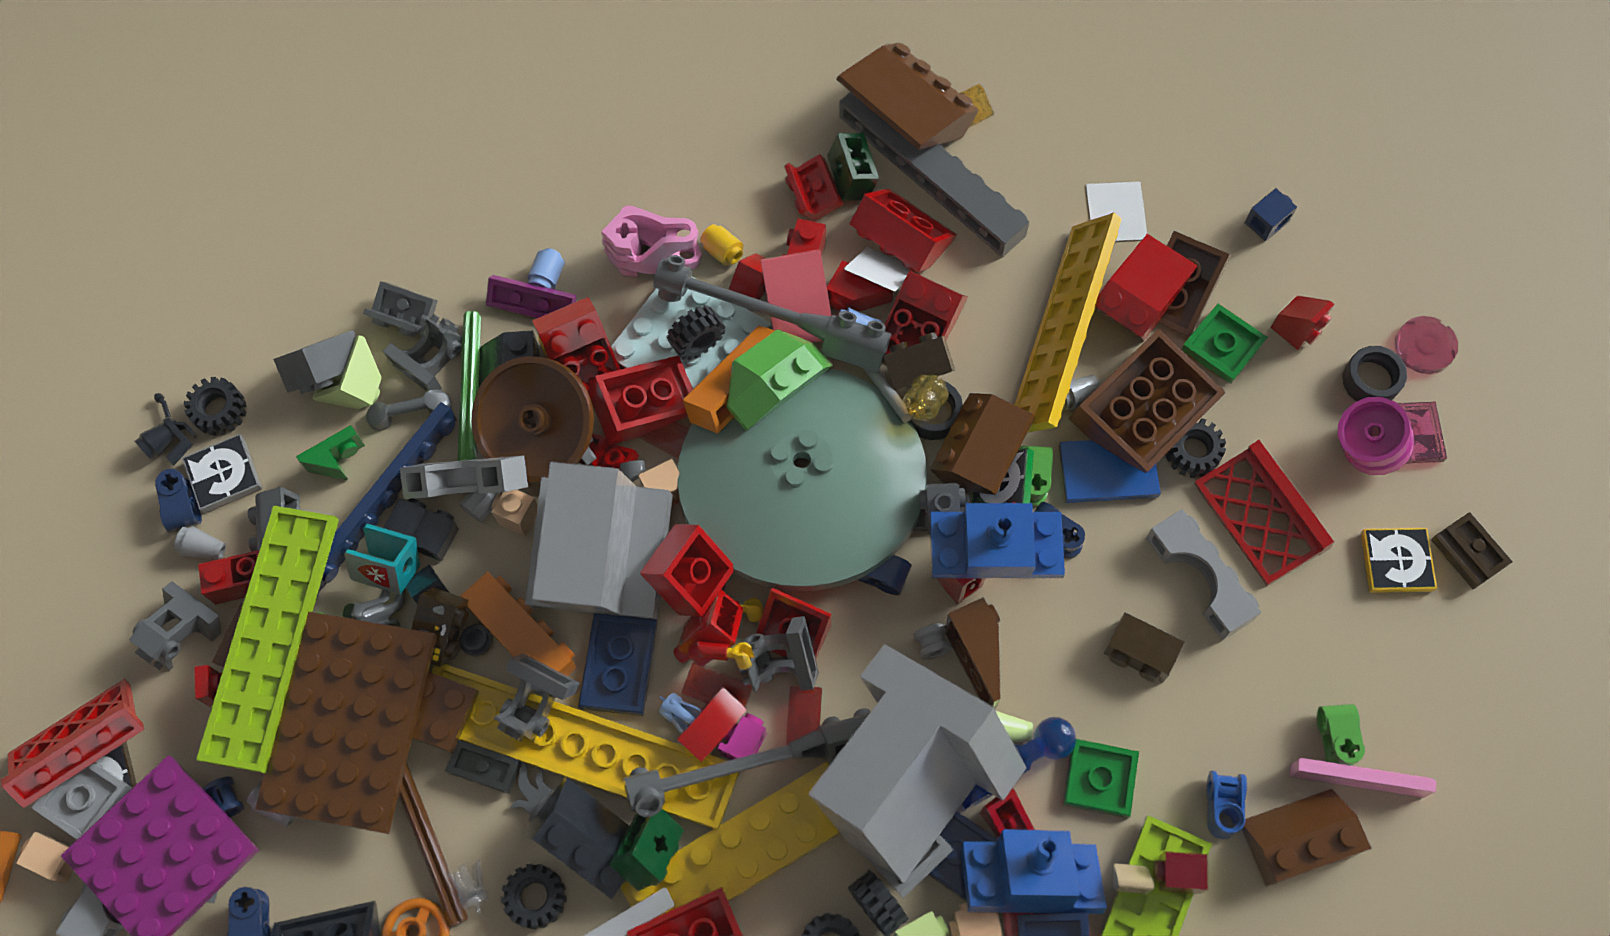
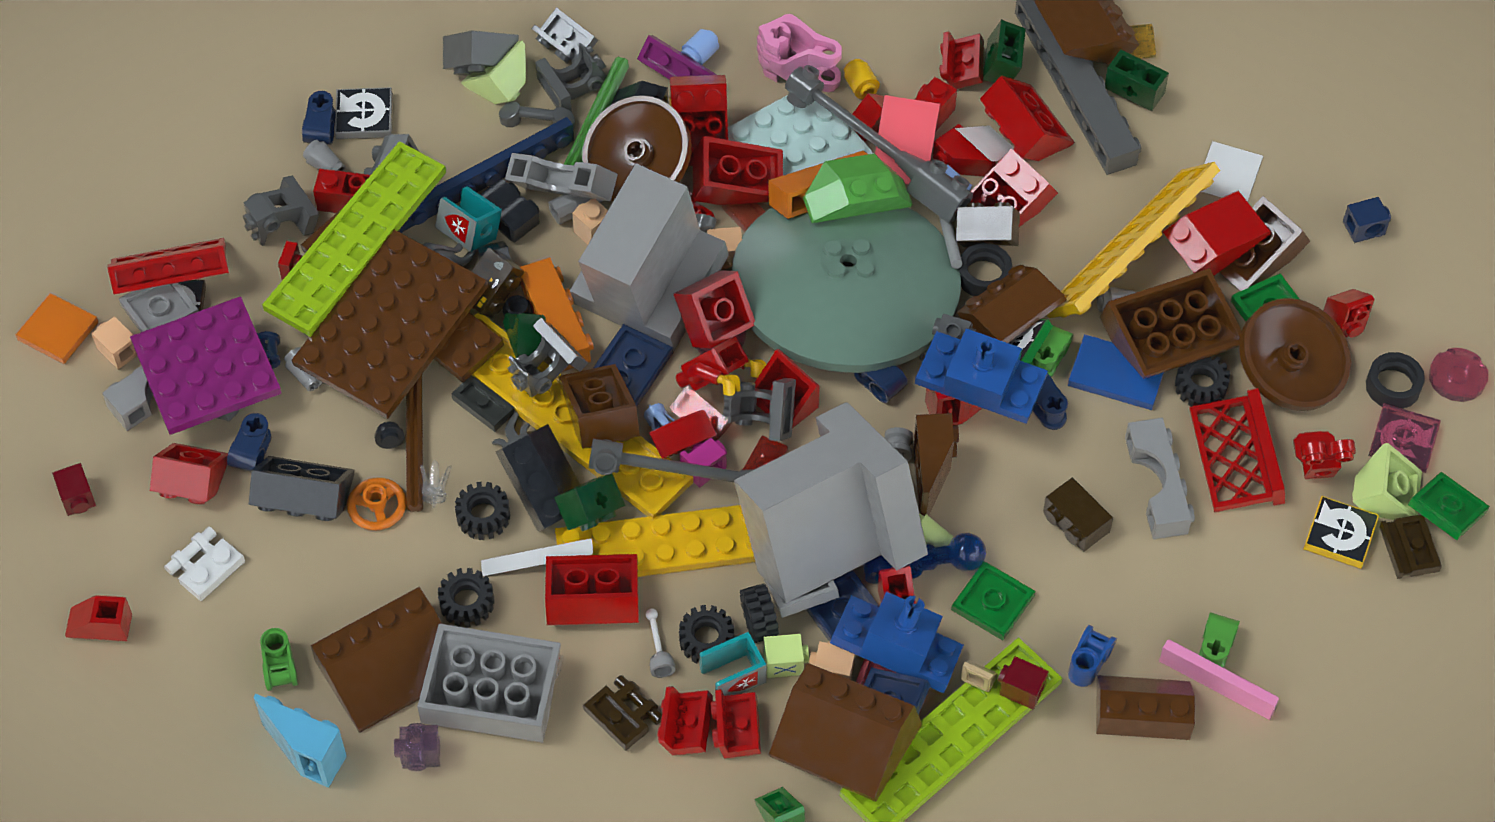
camera: 20 degrees right, 10 degrees down
black piece [134,393,198,466] -> none
black tyre [184,377,247,436] -> none
green slope [296,425,365,480] -> none
black tyre [666,305,726,361] -> none
clear yellow piece [903,374,949,420] -> none
dark pink wheel [1338,397,1414,475] -> none
none -> black plate [374,421,404,449]
none -> dark green slope [503,313,546,359]
none -> reddish brown slope [559,364,640,449]
none -> dark green brick [1105,49,1169,111]
none -> reddish brown dish [1239,298,1351,411]
none -> red piece [1293,431,1356,479]
none -> yellowish green slope [1352,443,1422,520]
none -> green tile [1408,472,1490,540]

